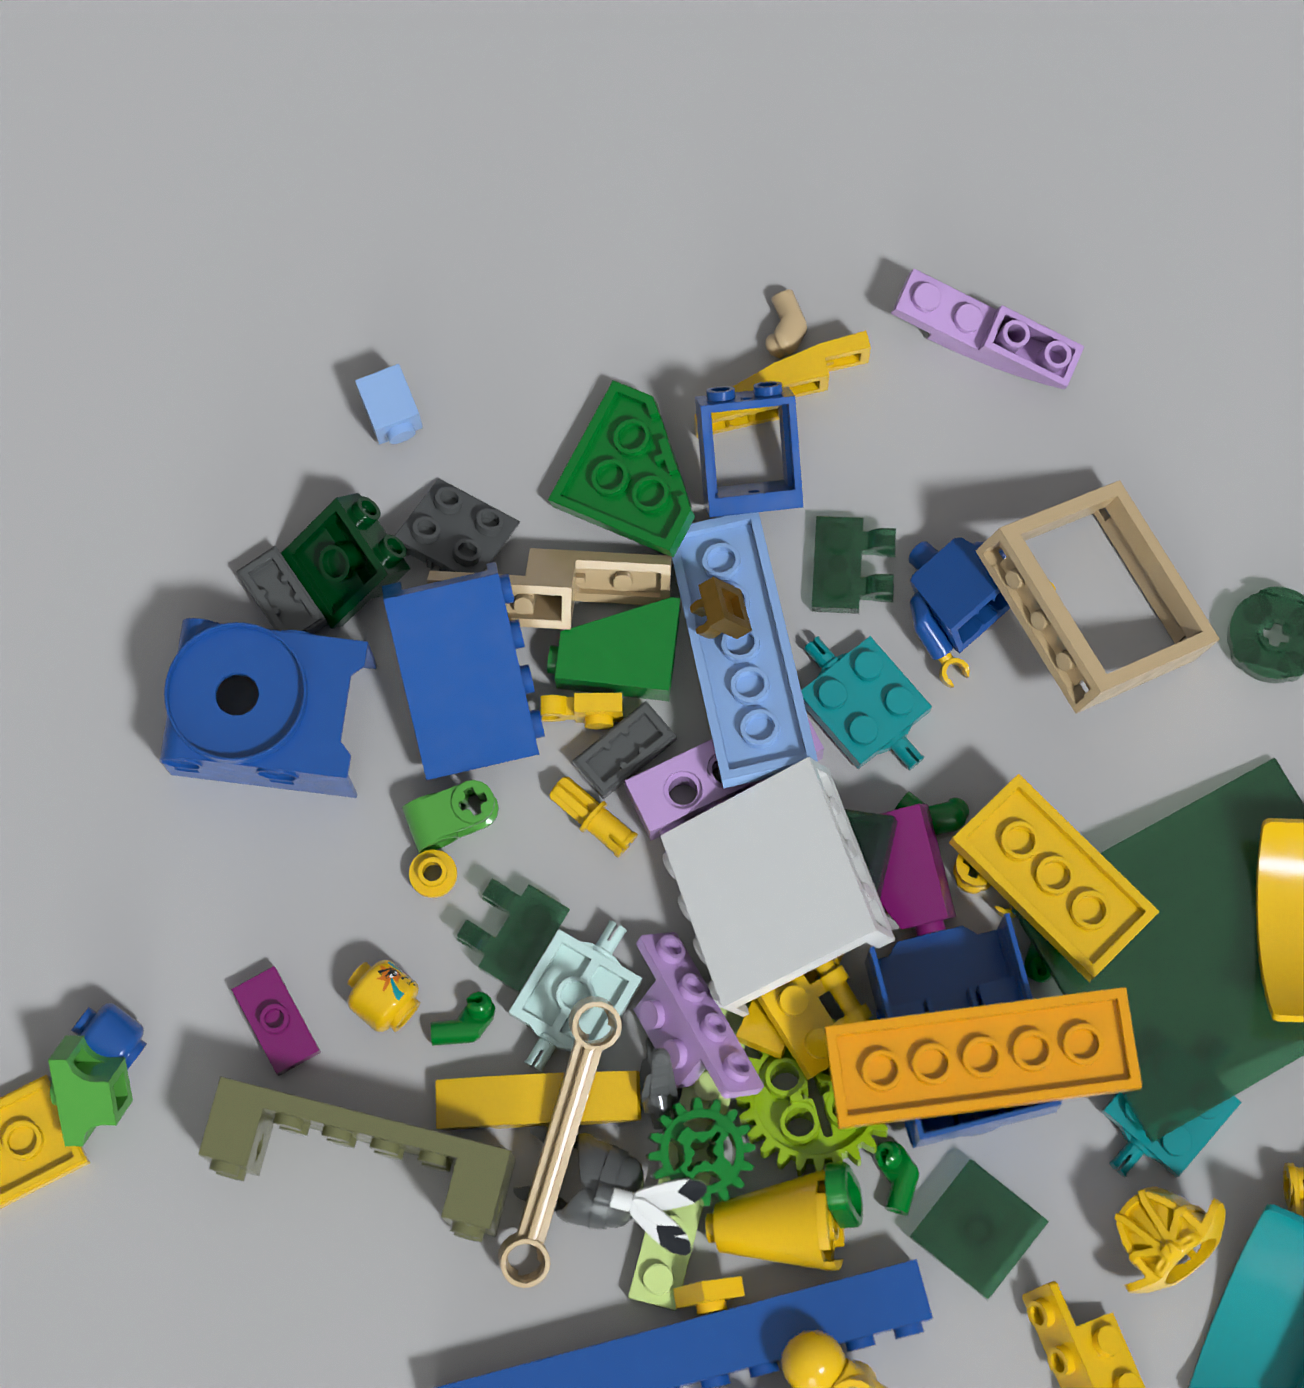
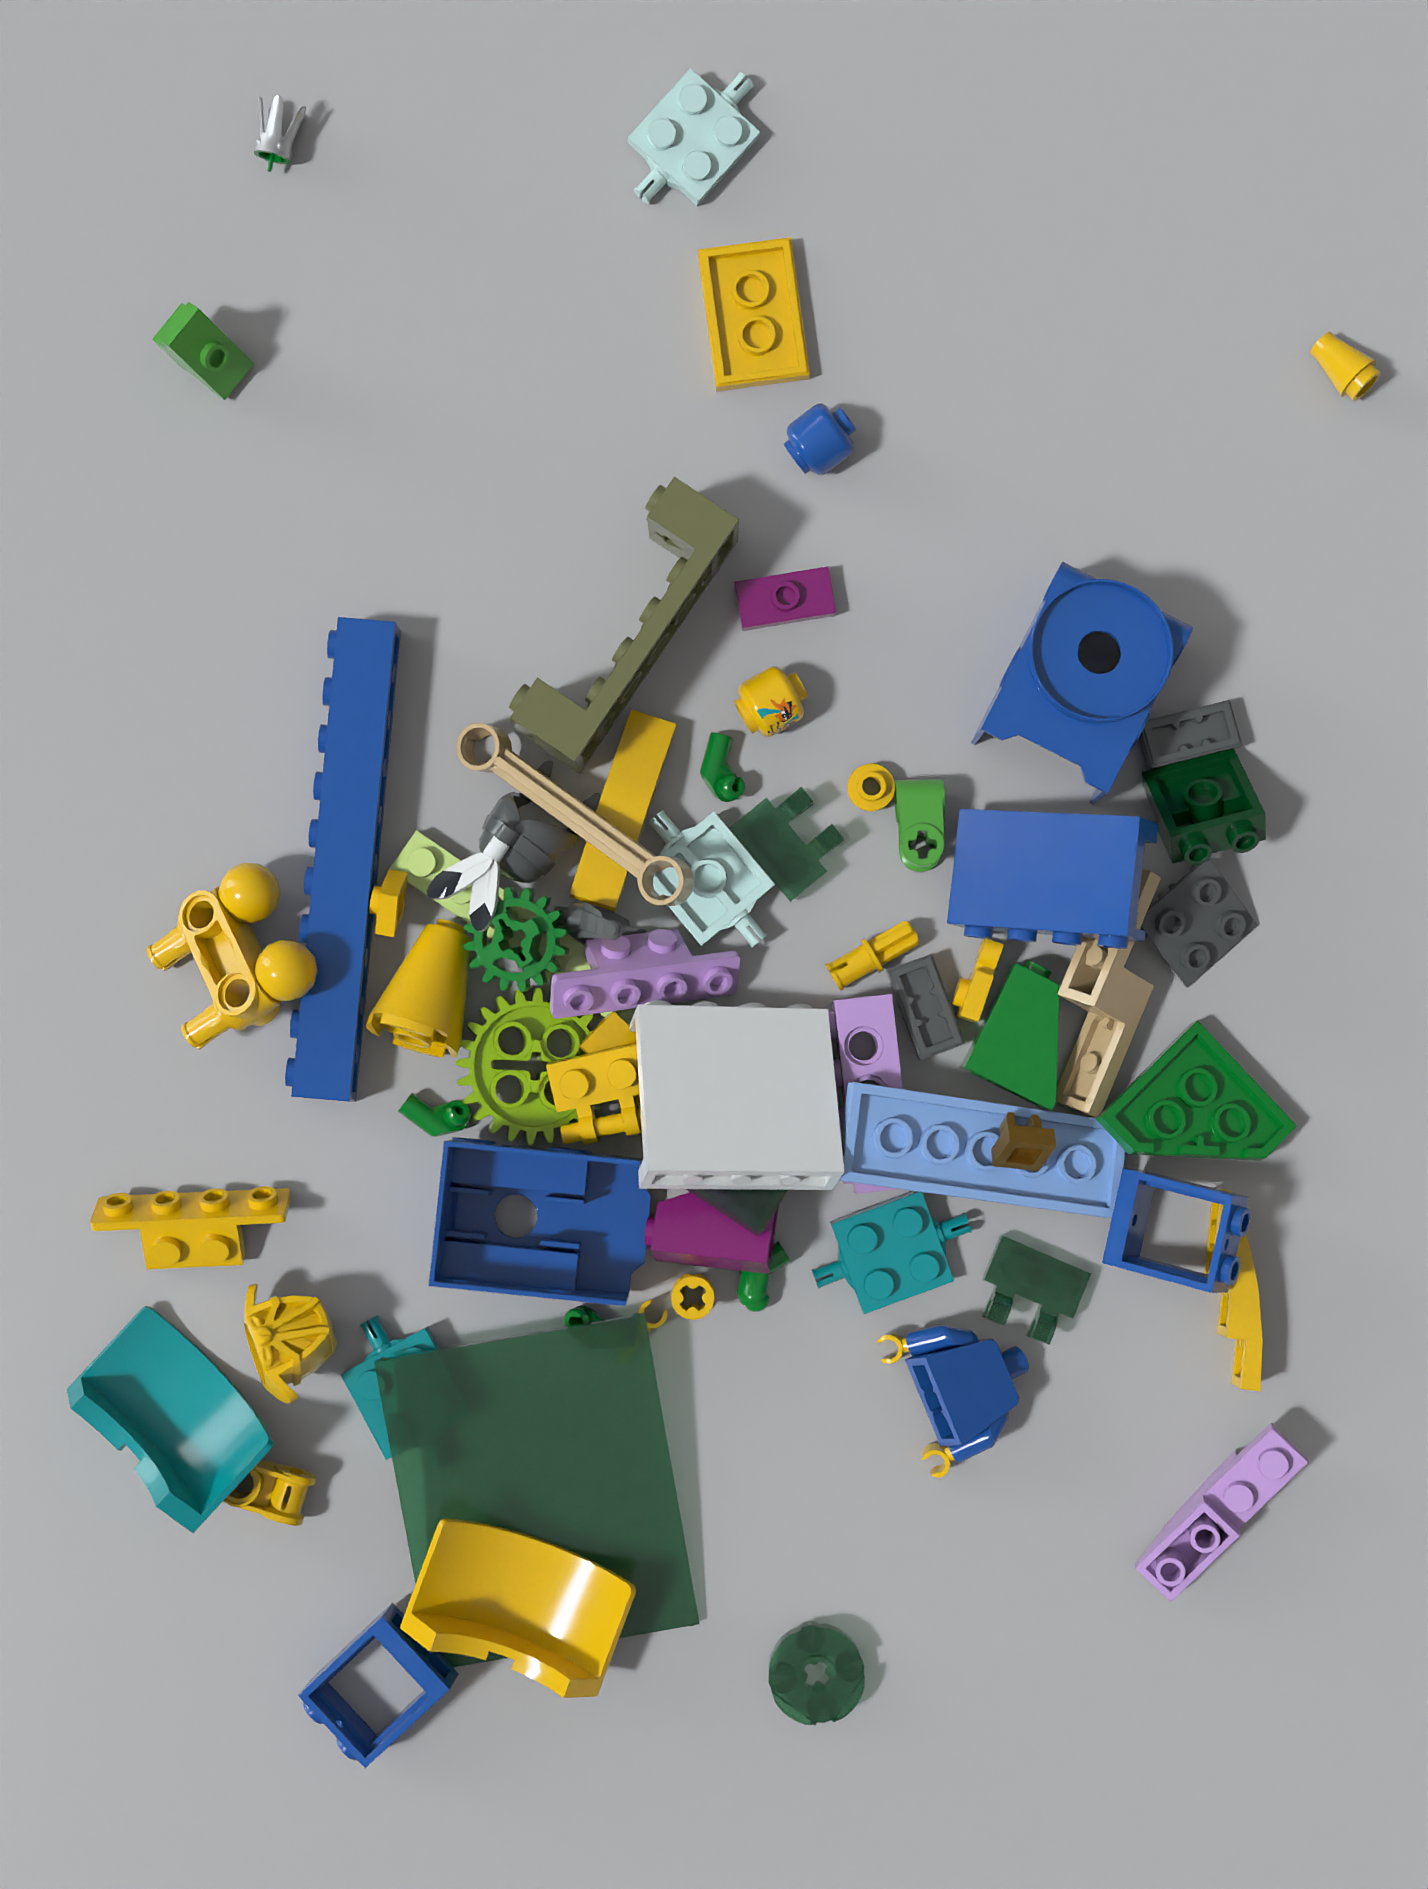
camera: 105 degrees right, 10 degrees up
bright green brick [48,1035,133,1146] -> none
light blue brick [355,364,423,445] -> none
tan arm [765,289,807,358] -> none
light orange plate [824,987,1142,1130] -> none
green tile [825,1161,863,1229] -> none
clear green plate [909,1159,1049,1300] -> none
yellow plate [949,773,1160,982] -> none
tan window [976,480,1220,714] -> none

